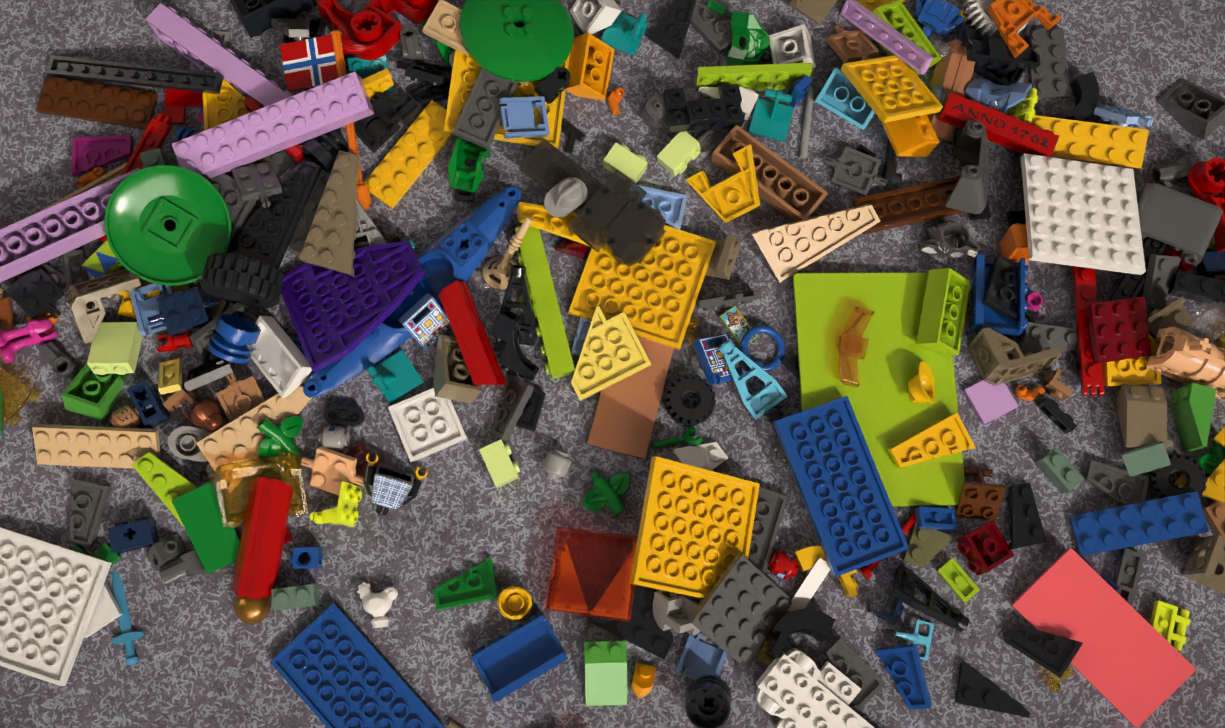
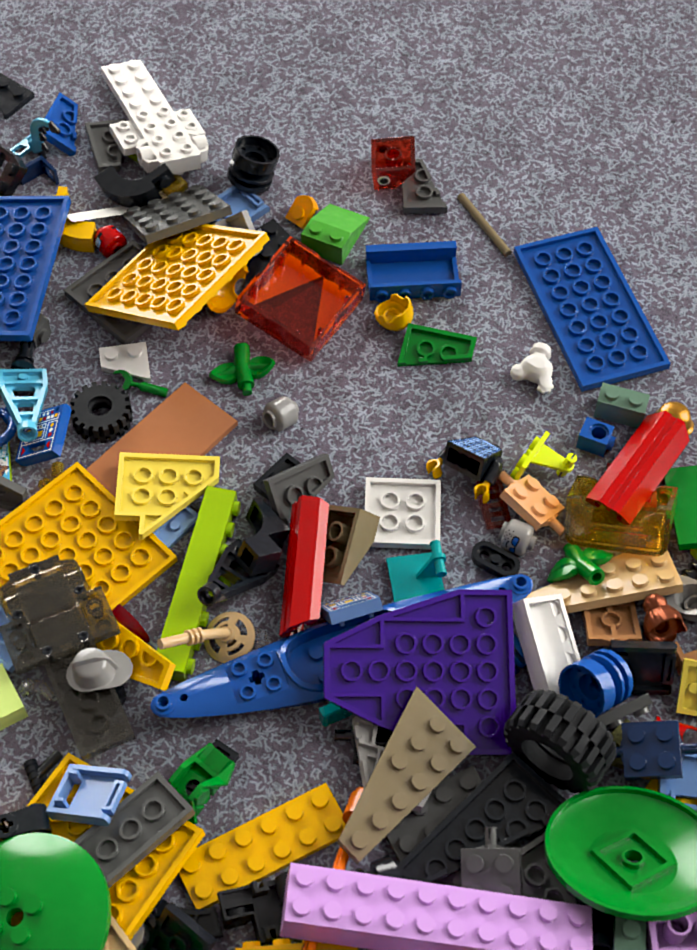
camera: 150 degrees left, 20 degrees down
yellowish green brick [479,439,520,488] -> none

